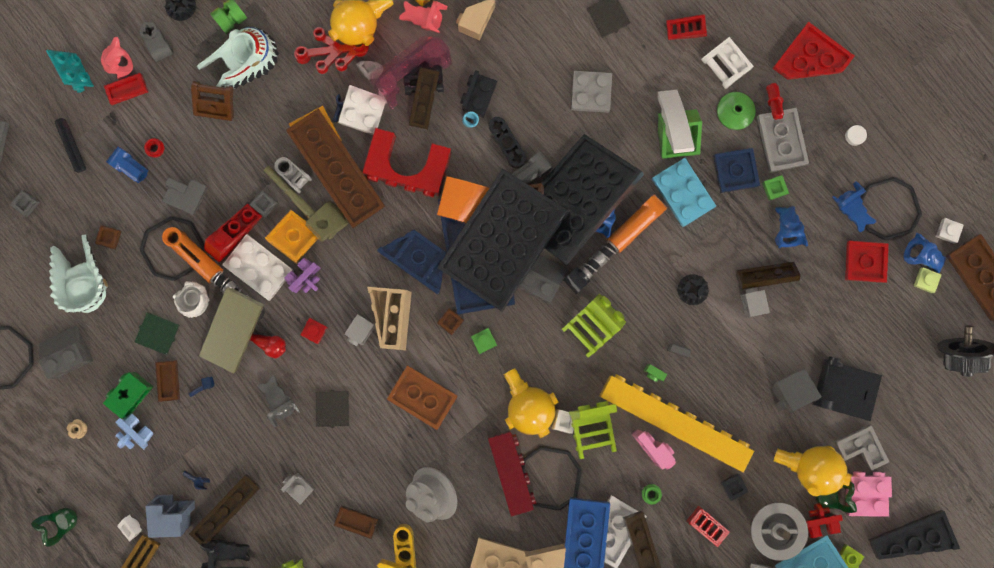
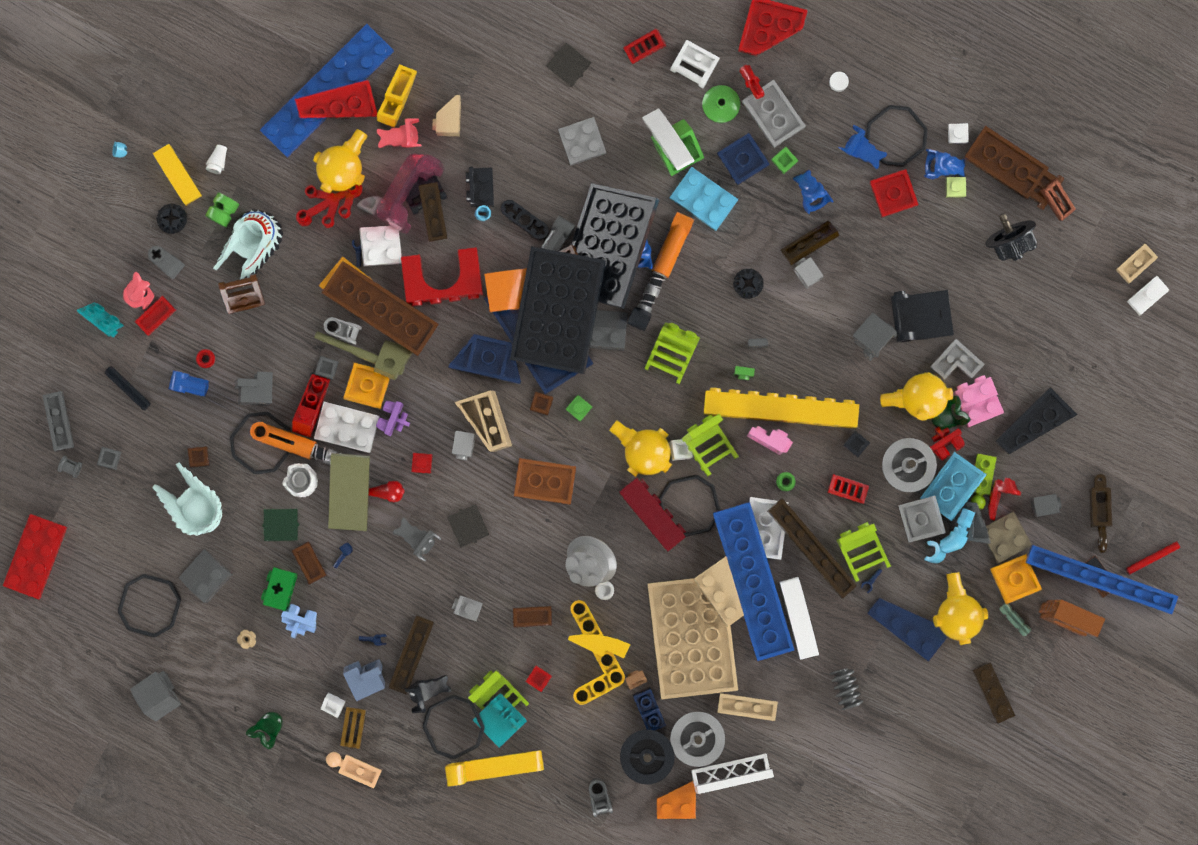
camera: 15 degrees left, 0 degrees up
none -> white tile [595,581,614,600]

